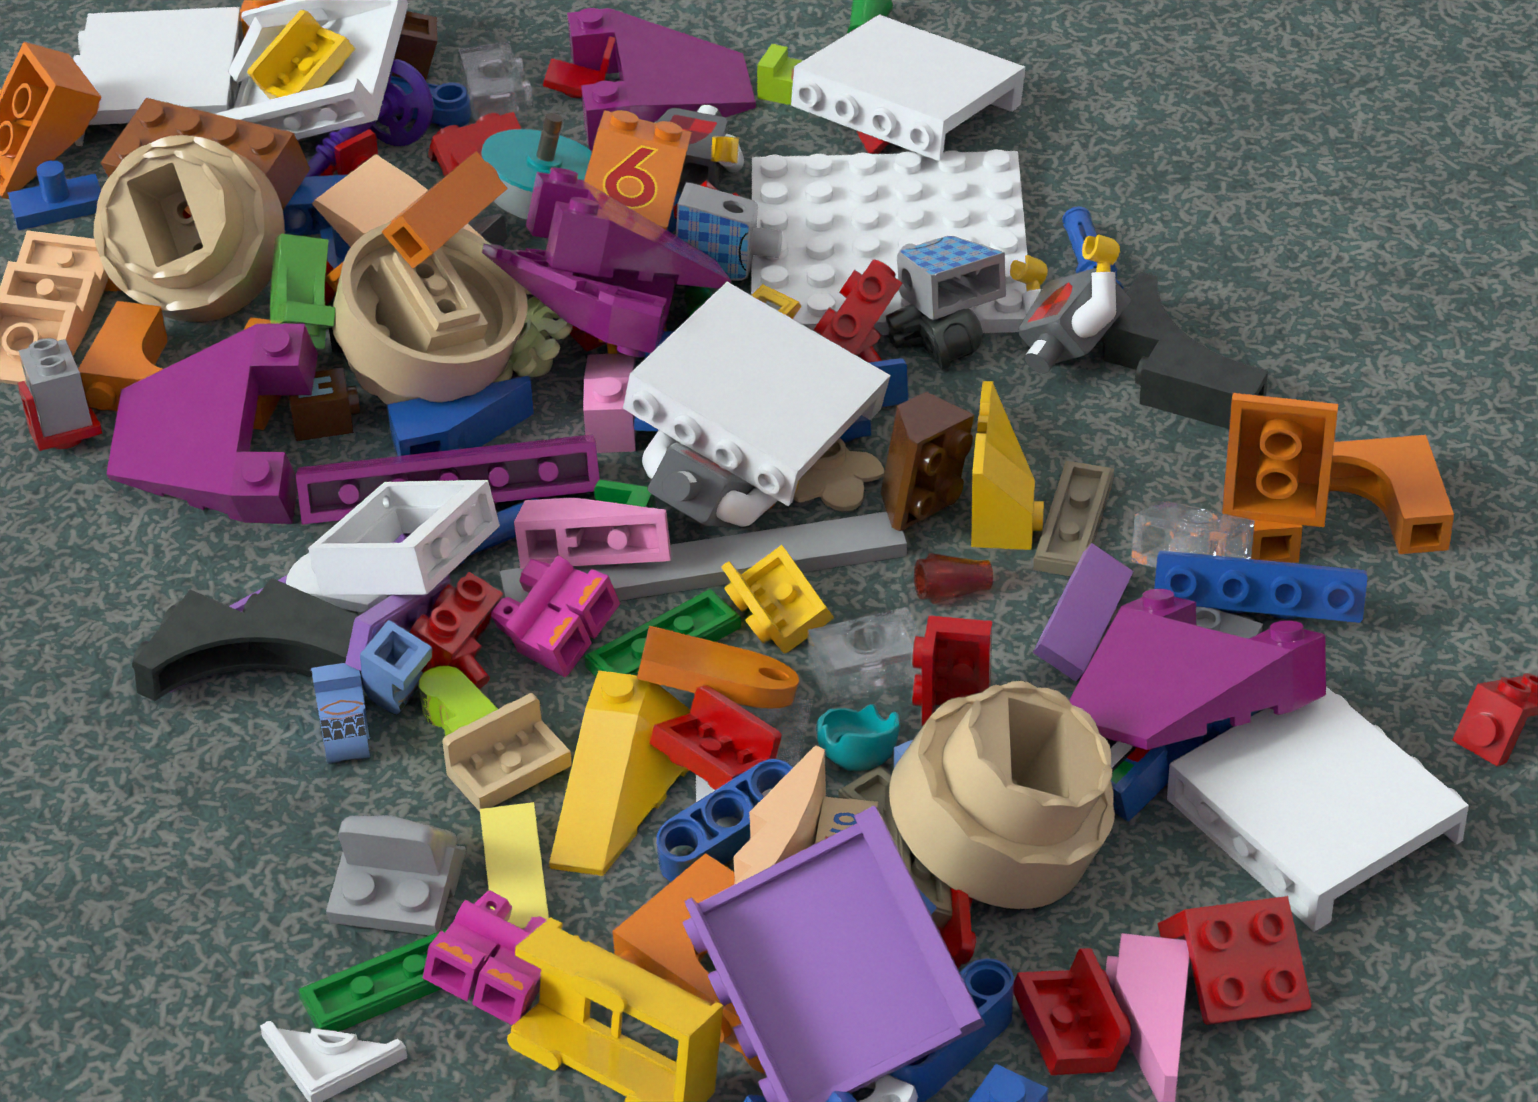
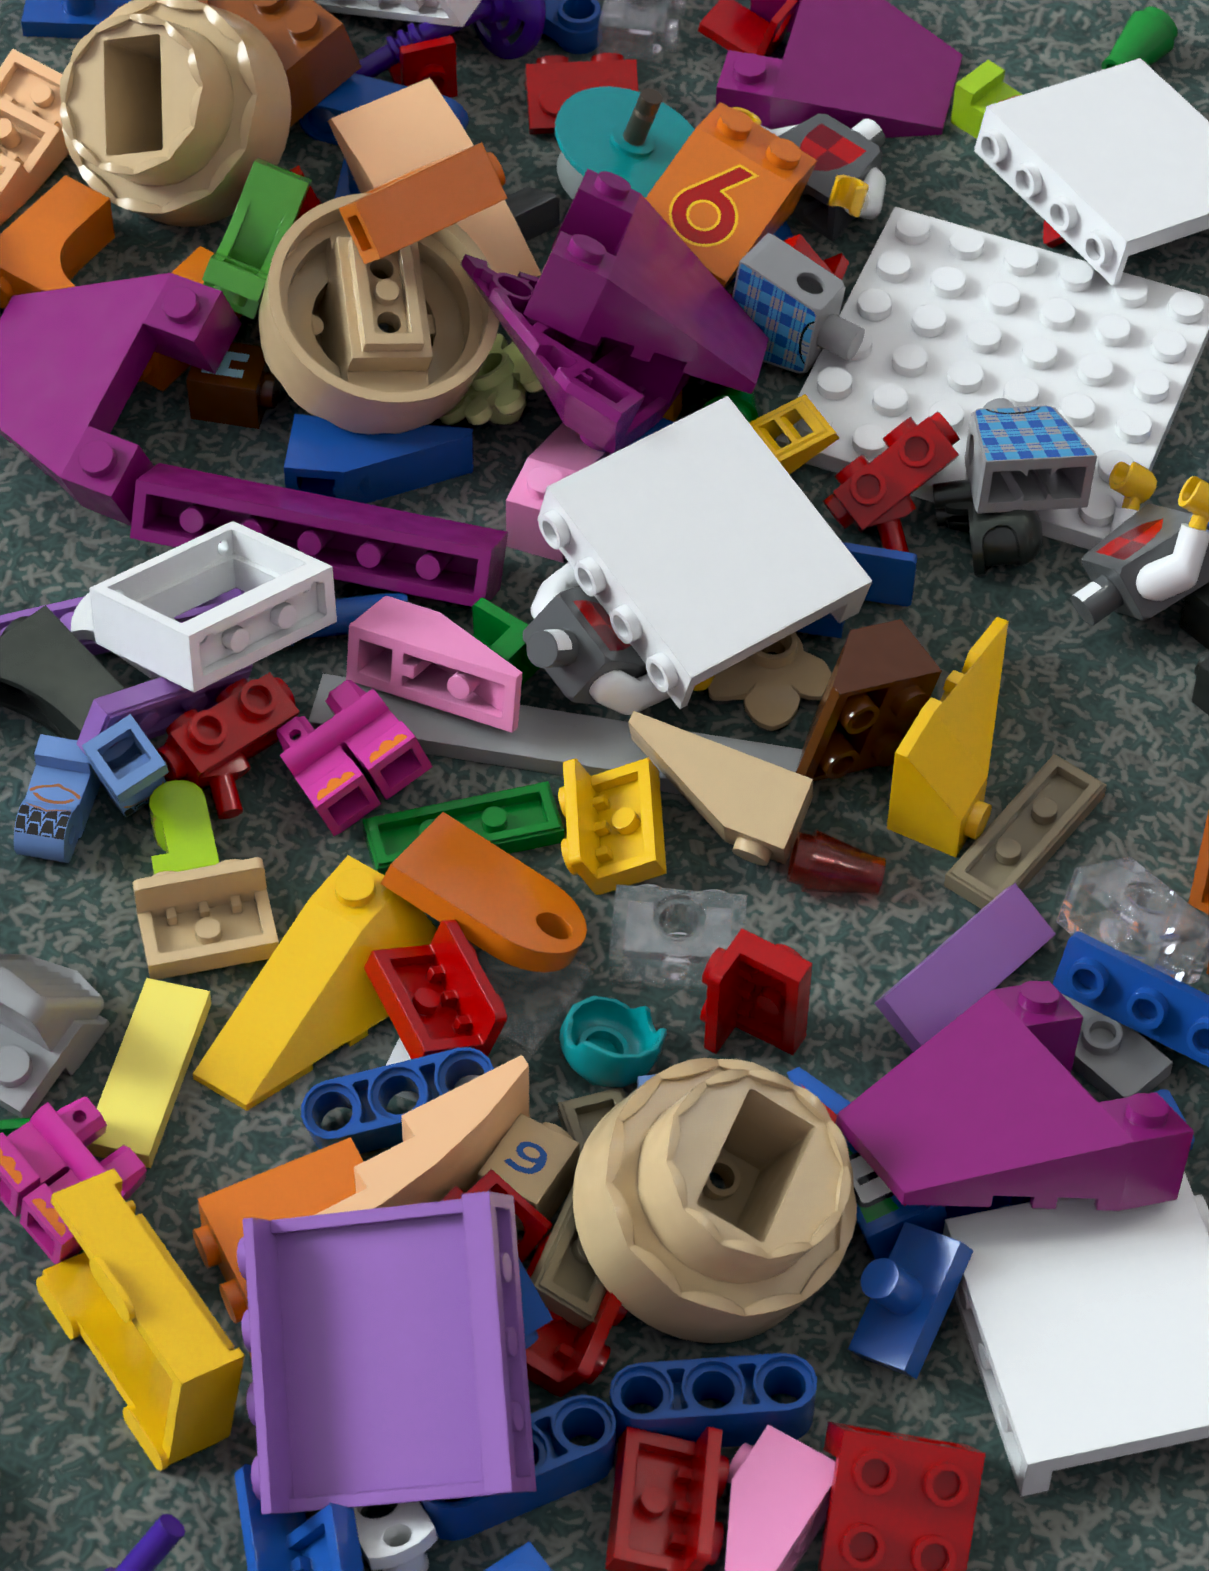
camera: 20 degrees right, 10 degrees up
none -> blue beam [609,1353,817,1447]
none -> tan slope [628,711,814,866]
none -> blue tile [848,1221,974,1379]

